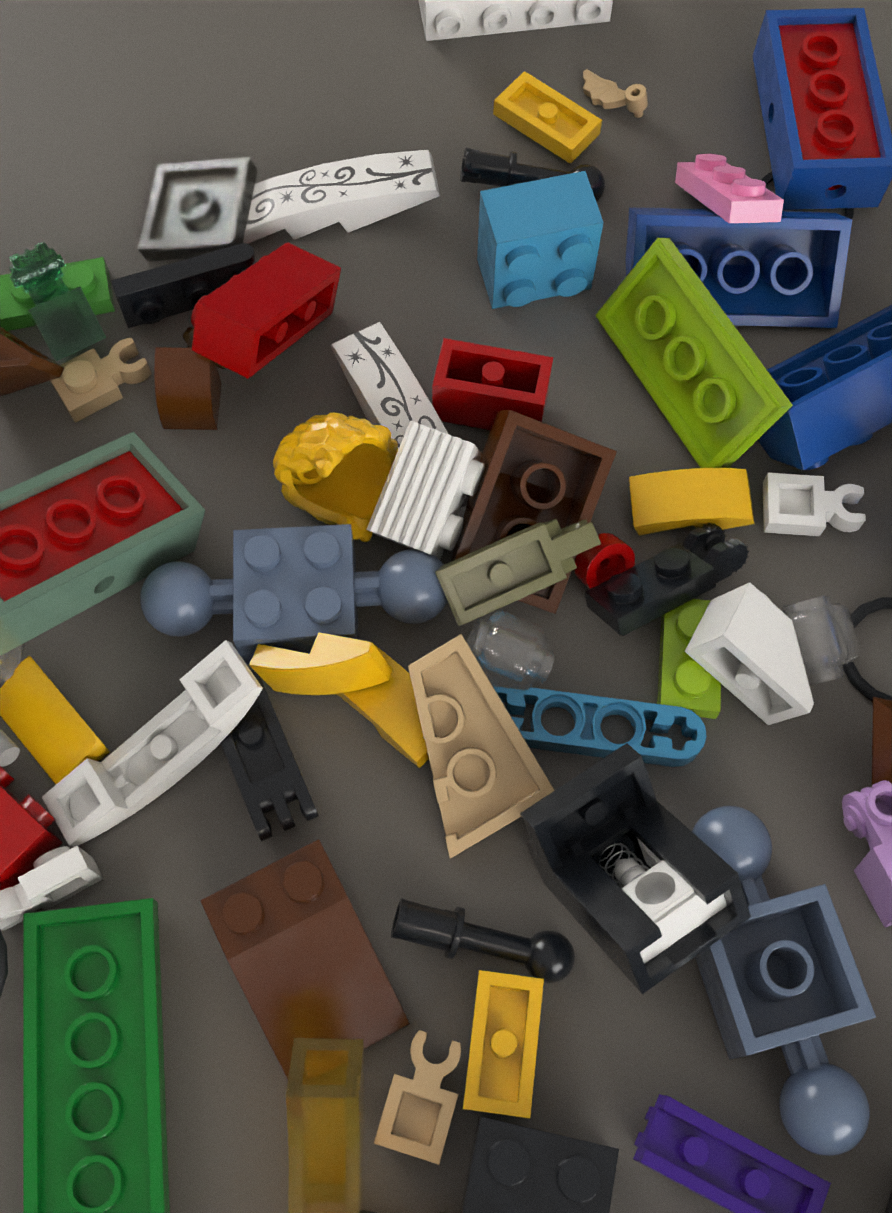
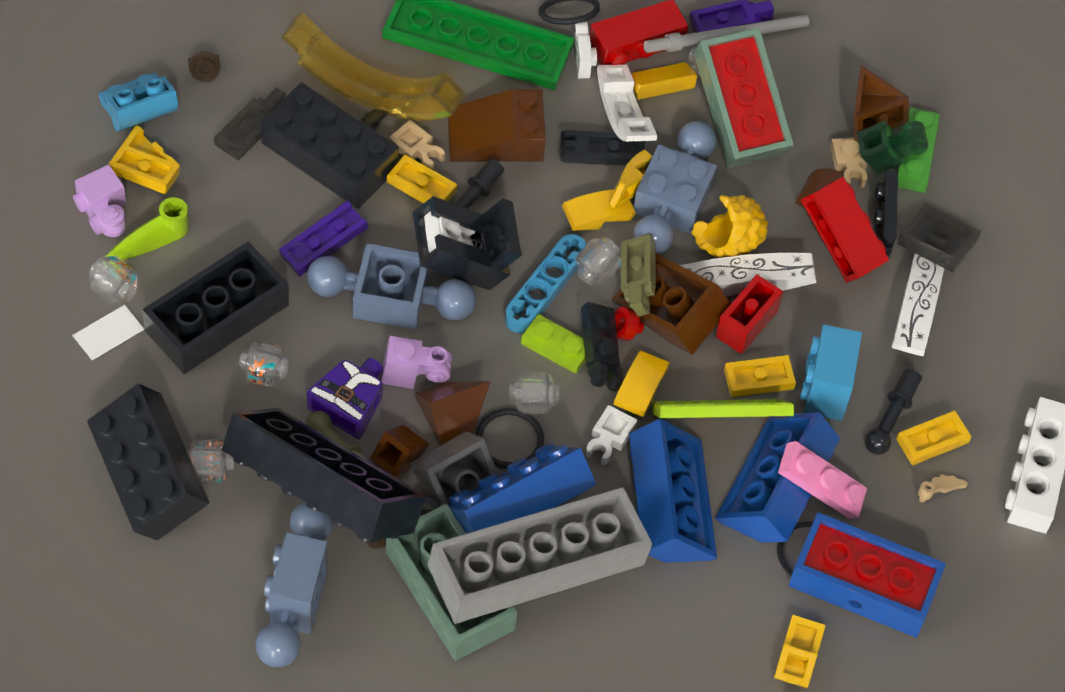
camera: 110 degrees right, 10 degrees down
white brick [366,420,485,560] -> none
tan wing [408,634,555,859] -> none
white slope [685,582,814,725] -> none
none -> yellow plate [724,355,796,397]

